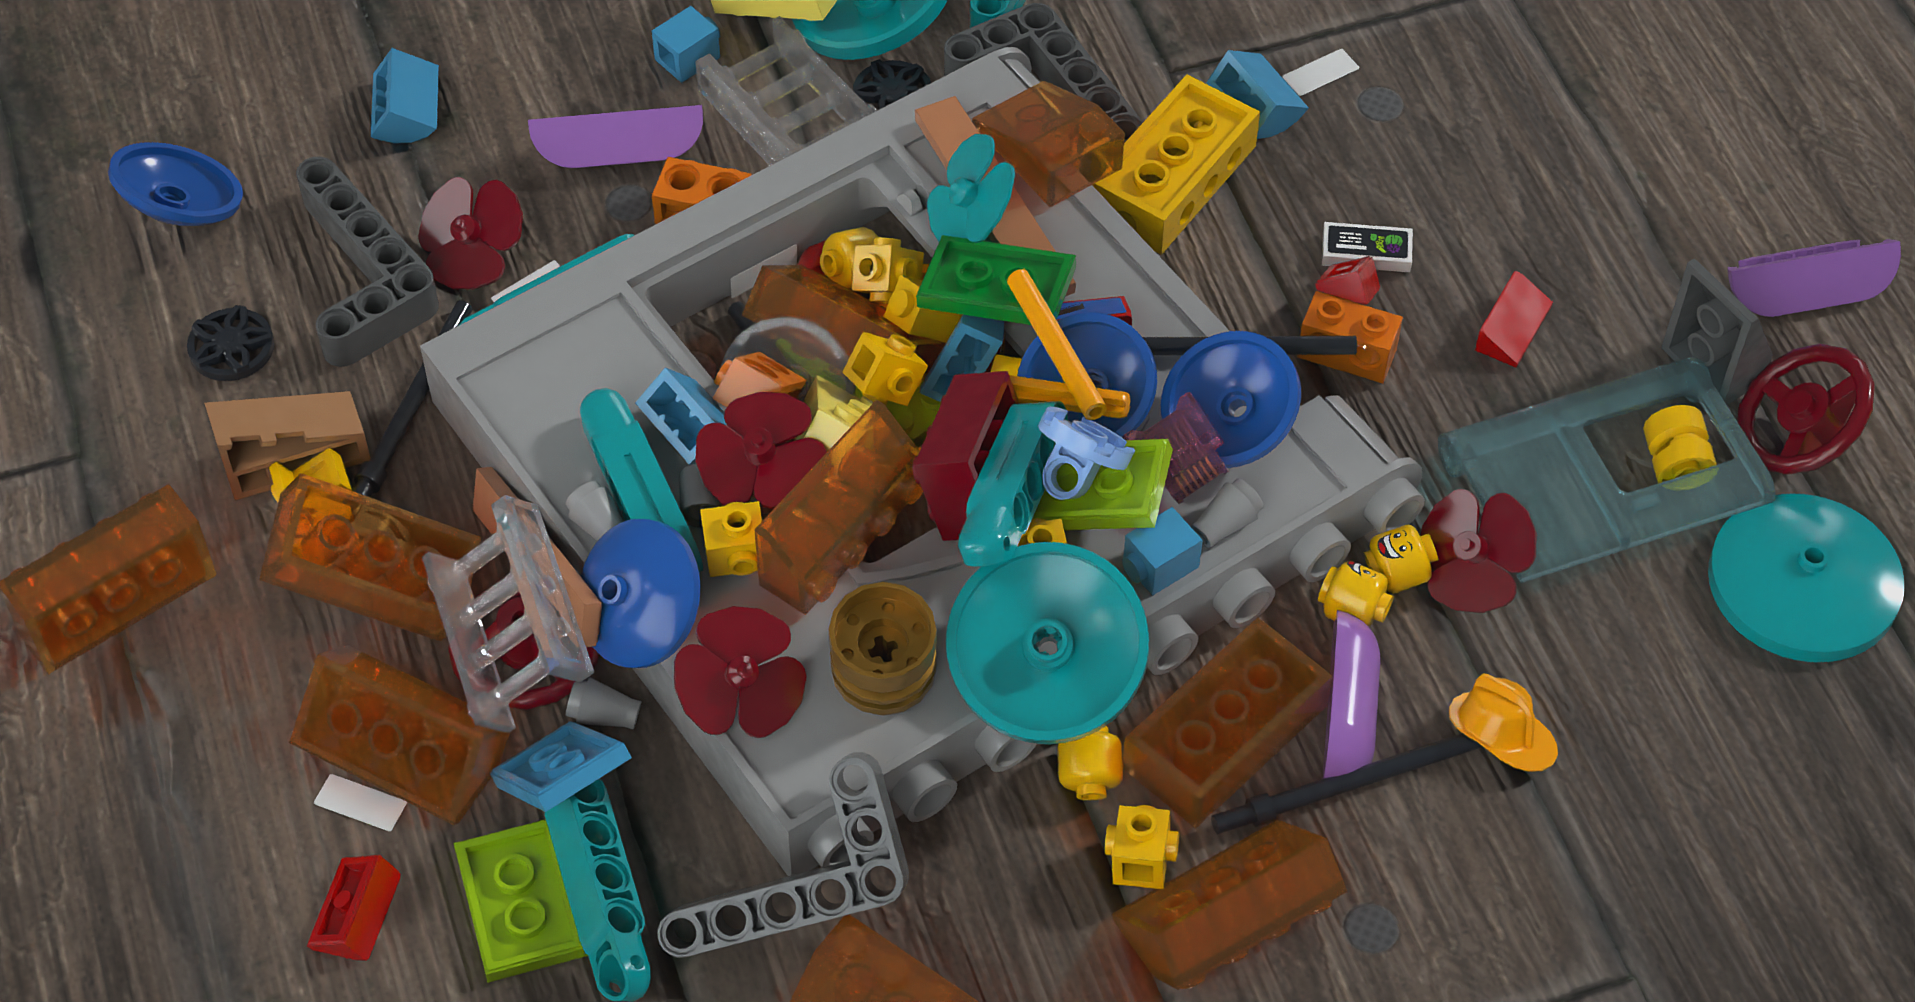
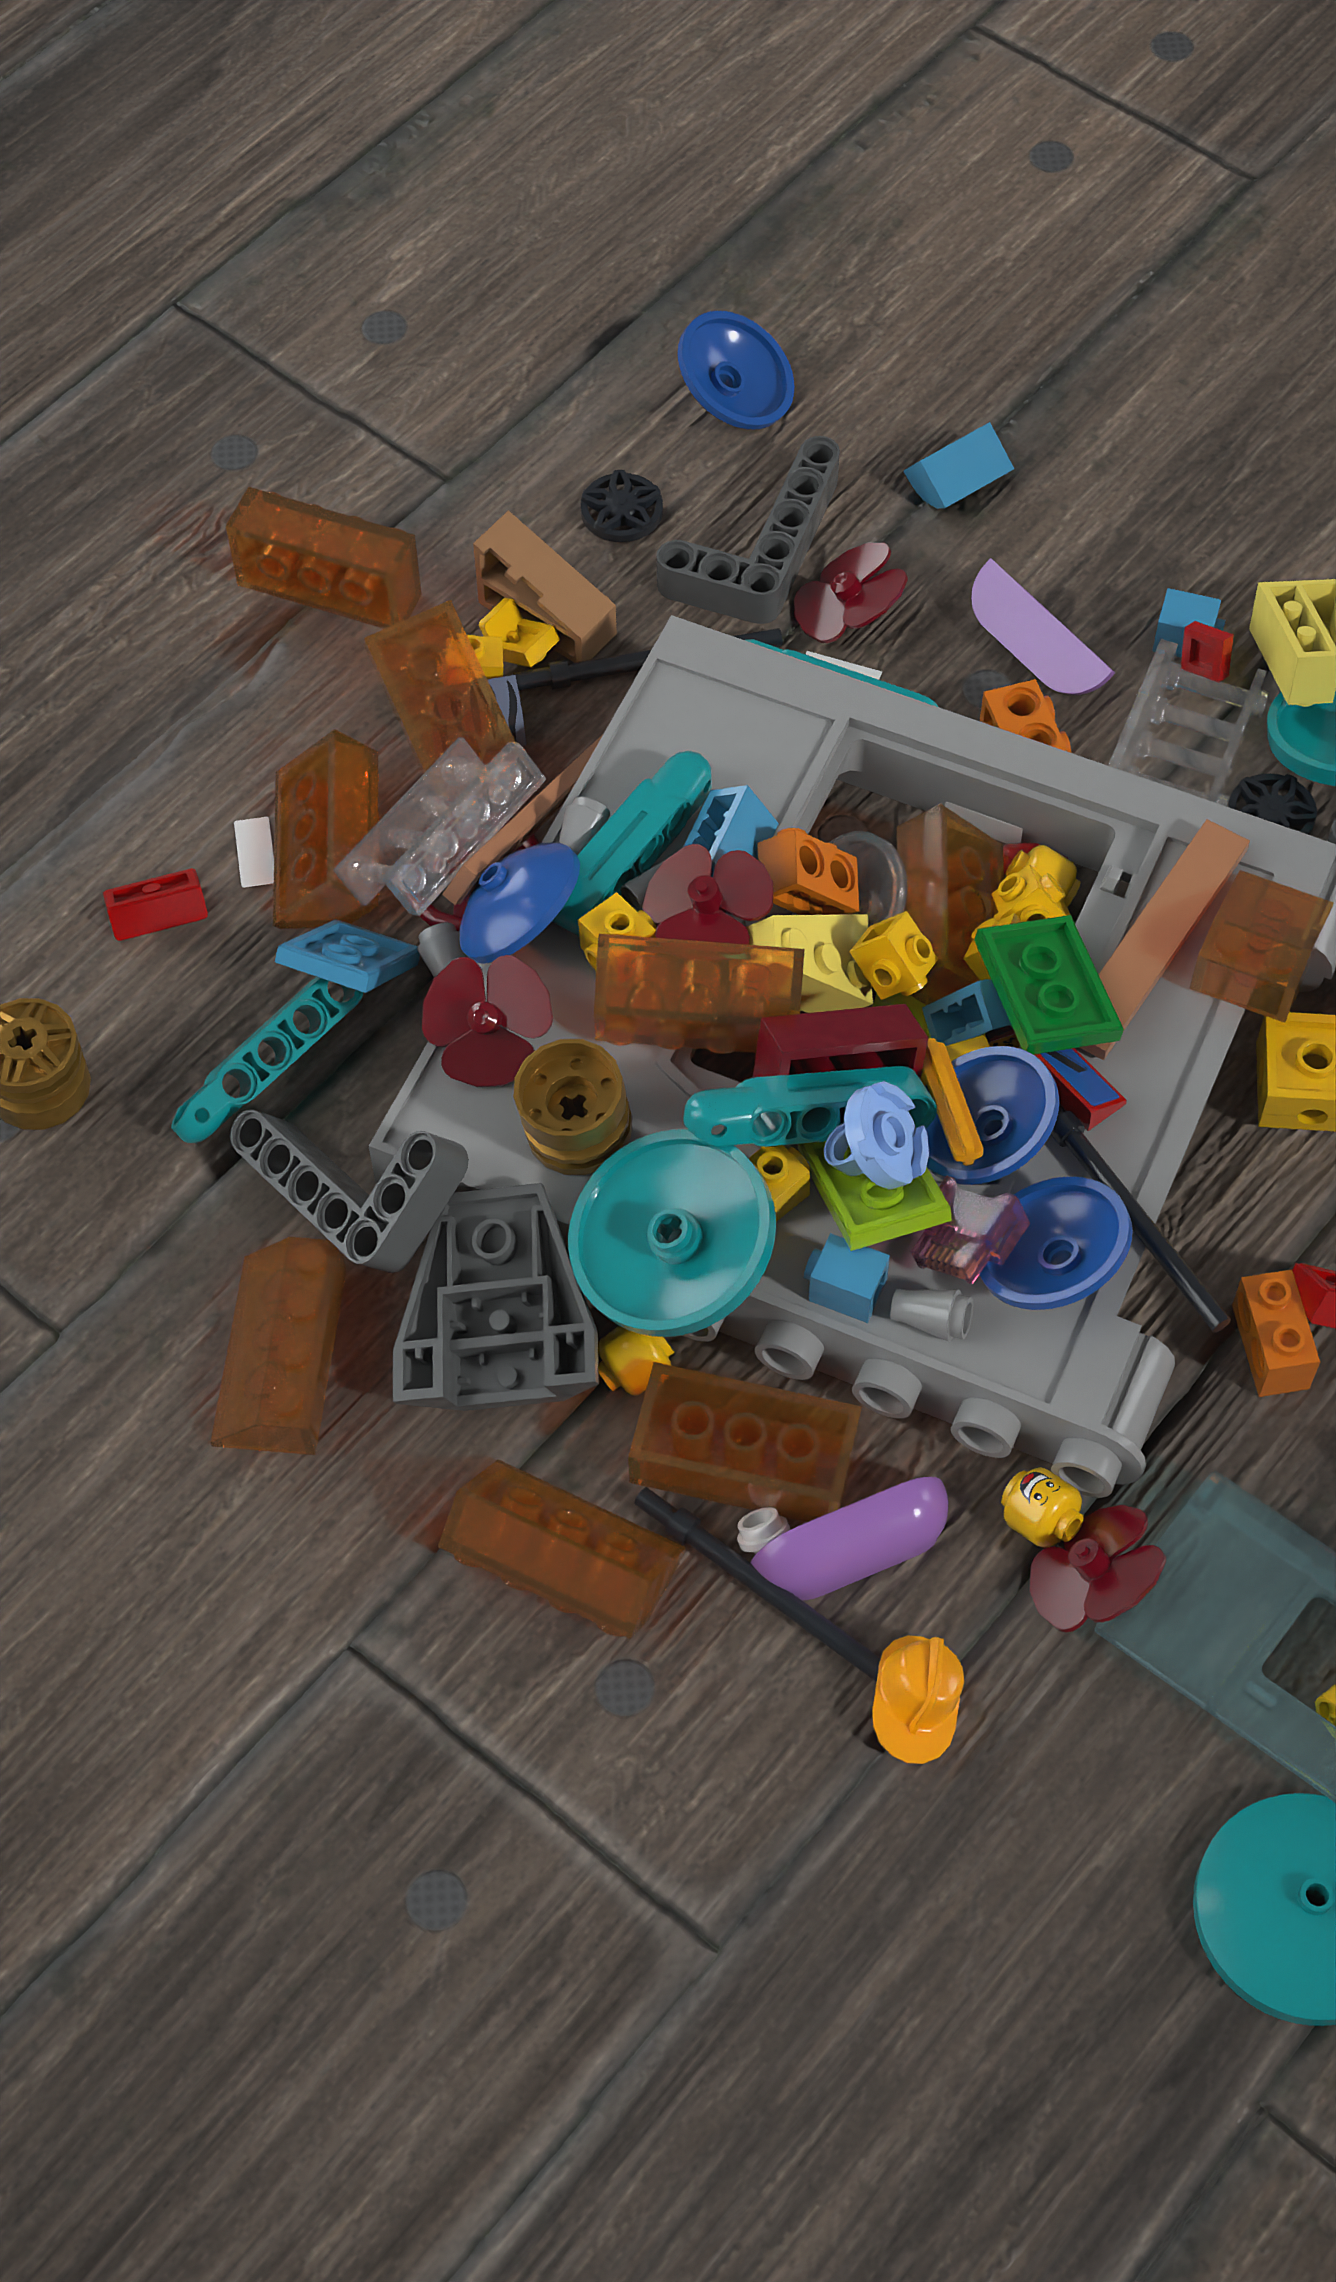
camera: 60 degrees right, 5 degrees up
lime tile [454,819,588,983] -> none
teal piece [927,134,1015,243] -> none
light orange piece [1007,269,1107,420] -> none
yellow brick [1105,805,1179,889] -> none
yellow head [1318,561,1394,627] -> none
none -> dark grey wedge [393,1183,599,1411]
none -> white plate [737,1507,790,1554]
none -> red plate [1180,621,1234,683]

